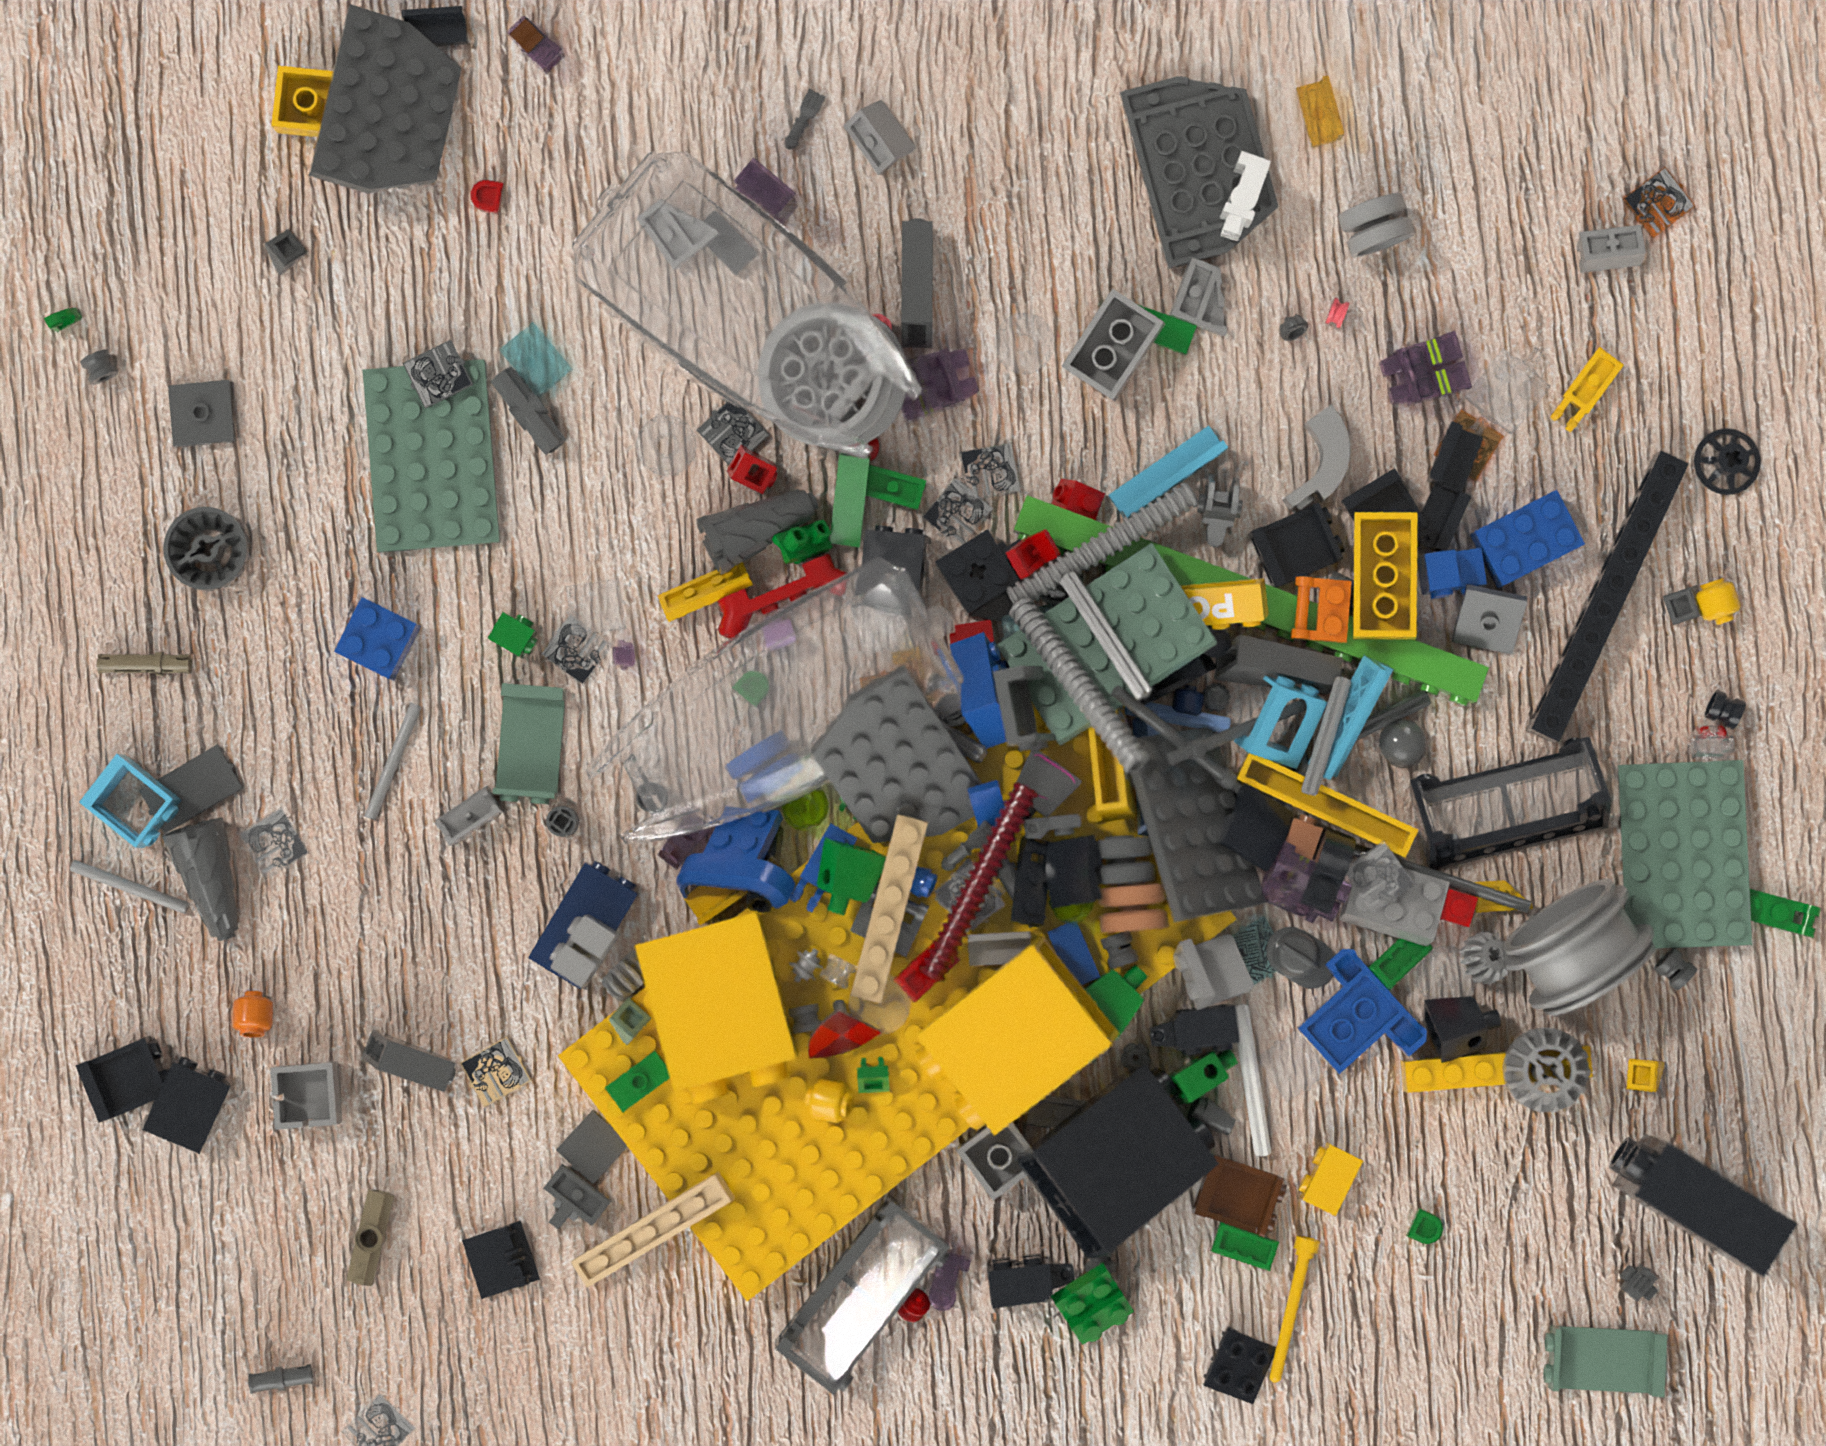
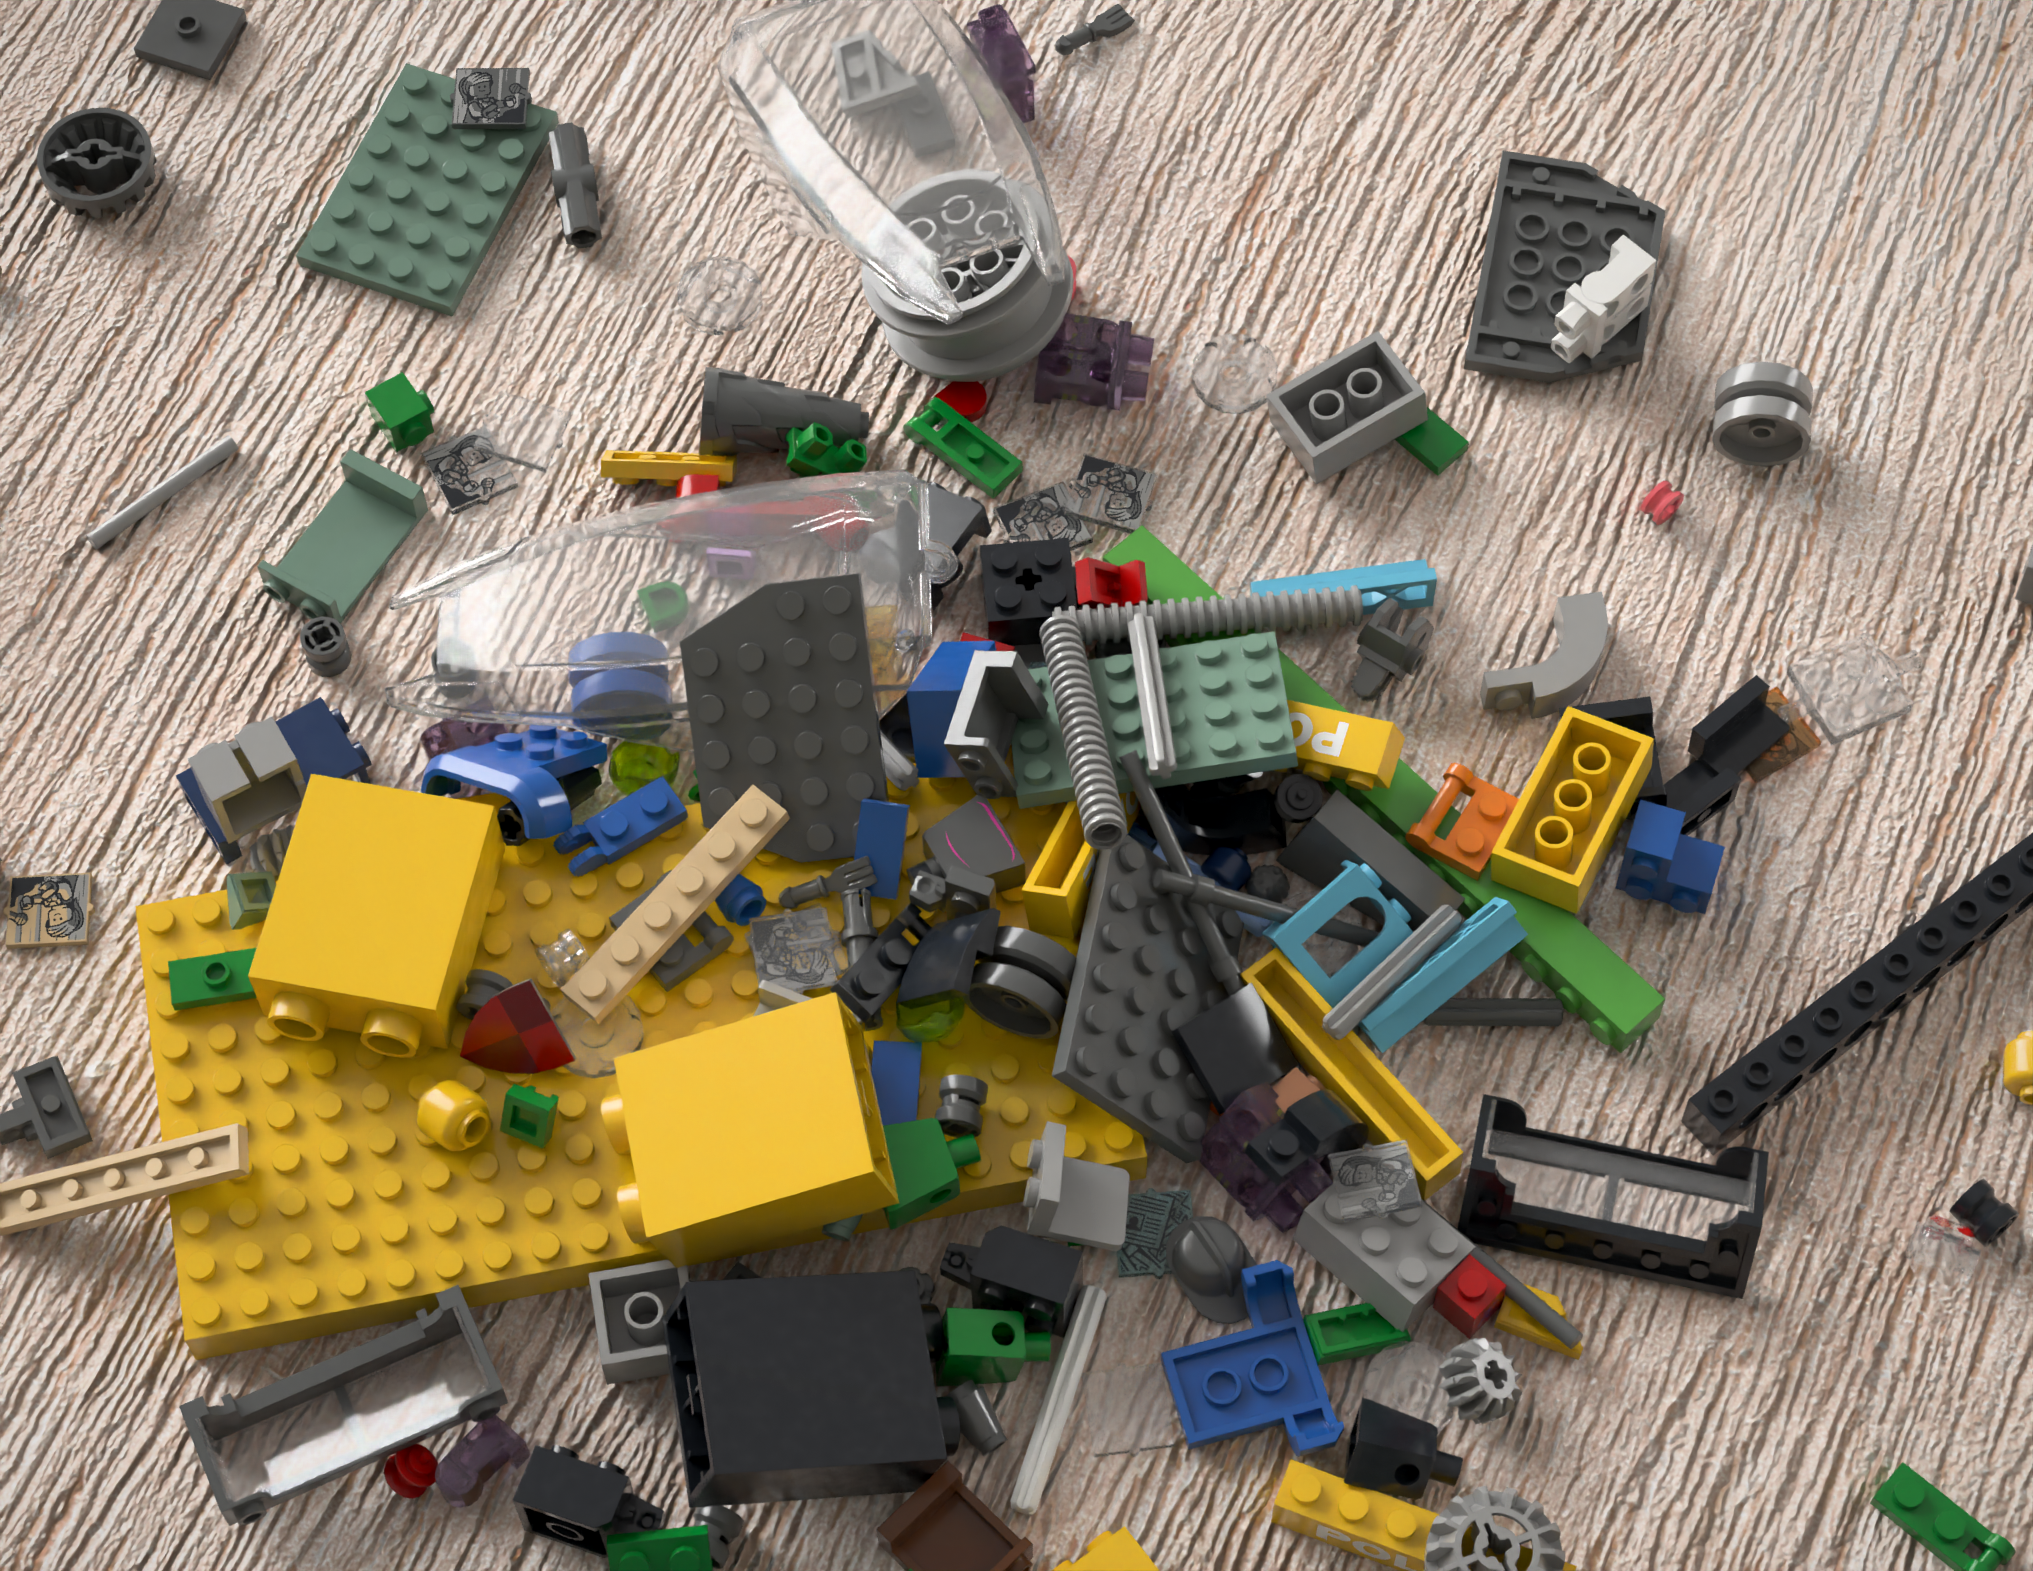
camera: 25 degrees right, 25 degrees down
blue brick [334,597,421,681] -> none
light grey hinge [435,786,504,846] -> none
clear light blue plate [499,322,573,398] -> none
dark grey piece [556,1110,627,1184] -> none
clear purple plate [613,640,635,670] -> none
piece [696,396,770,465] -> none
red brick [726,445,778,495] -> none
light grey wheel [789,948,824,983] -> none
green torso [817,838,887,916] -> none
green tile [830,452,871,547] -> none
light grey panel [843,100,916,175] -> none
red plate [893,937,960,1003] -> none
dark grey slope [901,218,933,348] -> none
dark red piece [920,782,1039,982] -> none
red bracket [1051,478,1105,521] -> none
nougat wheel [1098,882,1169,932] -> none
light grey wing [1169,257,1227,337] -> none
black panel [1249,502,1345,588] -> none
dark grey piece [1279,314,1309,341] -> none
clear yellow panel [1295,75,1344,148] -> none
clear purple hips [1379,331,1472,406] -> none
dark grey hair [1379,719,1426,768] -> none
plate [1452,584,1528,654] -> none
blue brick [1469,490,1585,589] -> none
light grey wheel [1503,879,1655,1016] -> none
yellow hinge [1550,346,1624,433] -> none
sand green plate [1618,760,1752,949] -> none
dark grey wheel [1654,948,1698,991] -> none
dark grey slope [1663,585,1702,625] -> none

